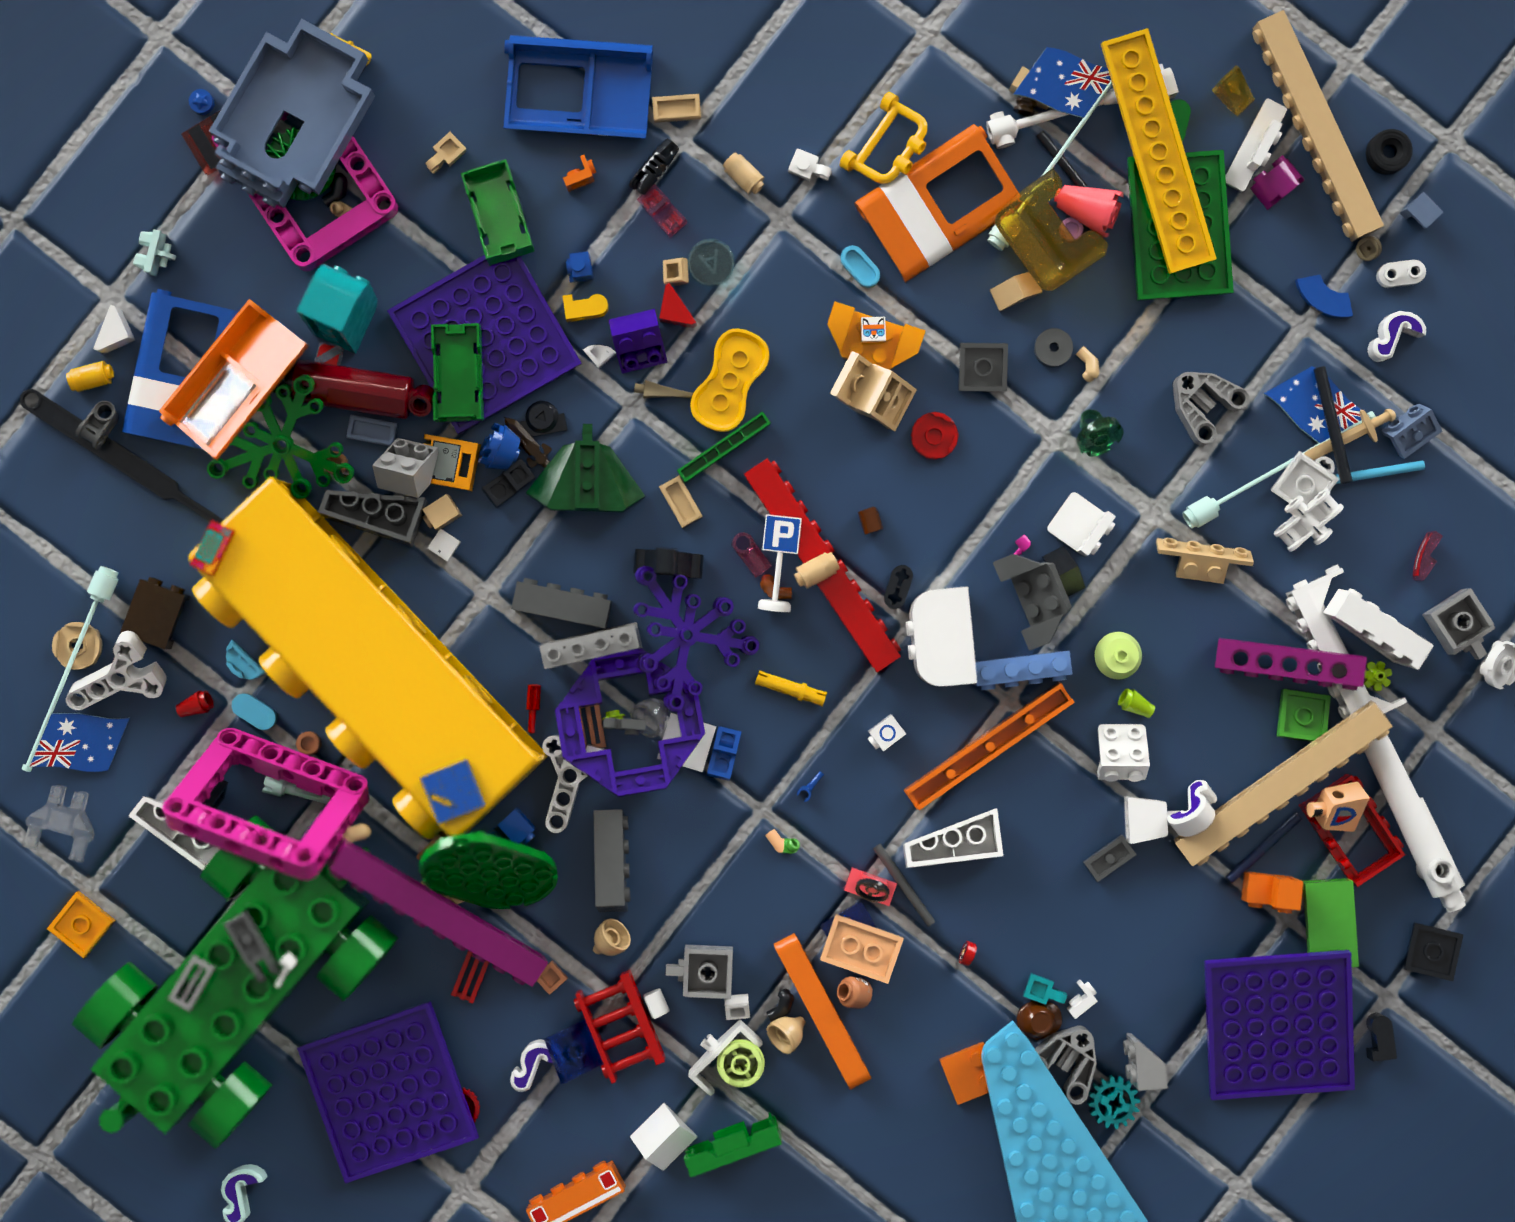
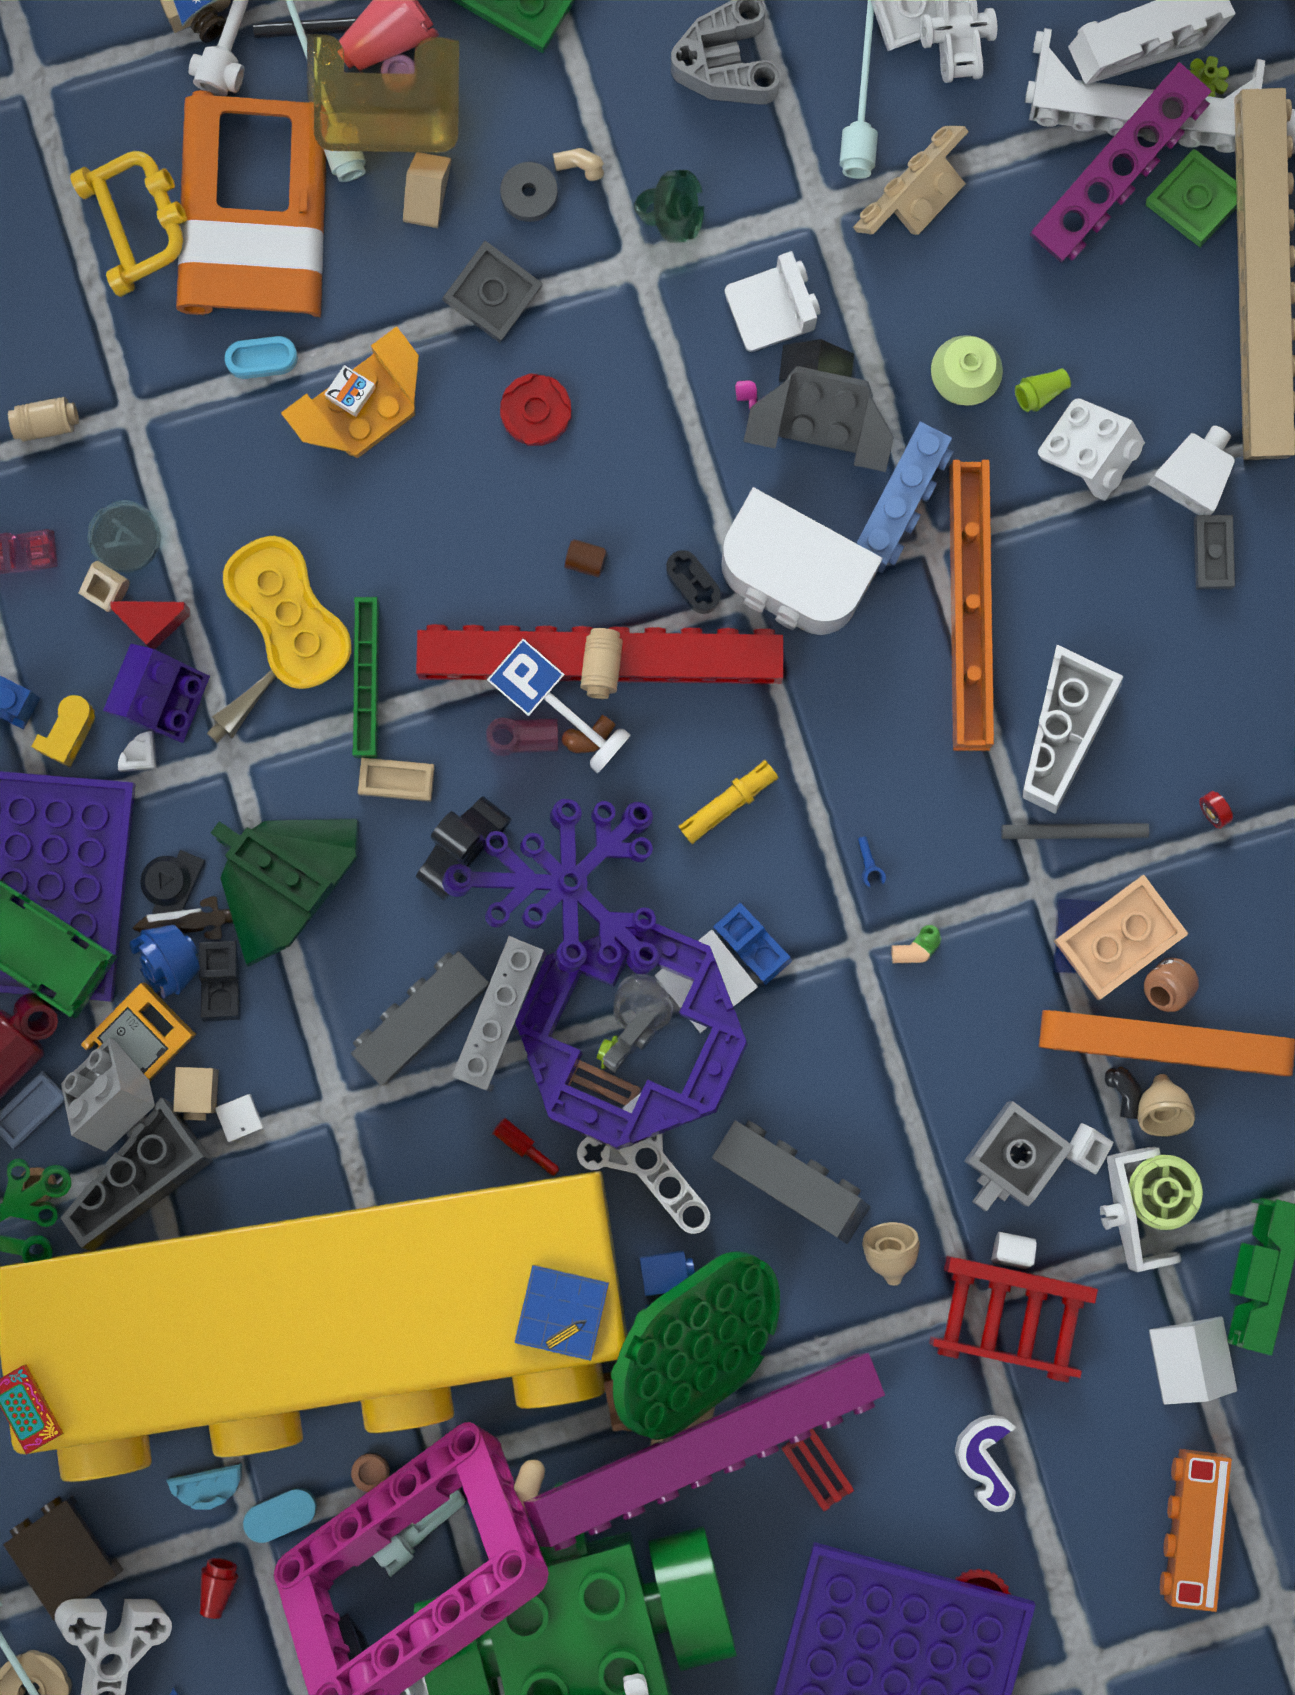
camera: 60 degrees left, 5 degrees down
nougat tile [537,960,568,995] -> none
clear blue tile [544,1020,603,1084] -> none
white plate [788,148,832,181] -> none
tan bracket [830,351,917,431] -> none
piece [844,867,897,906] -> none
white brick [867,714,906,751] -> none
white animal [1167,780,1217,837] -> none

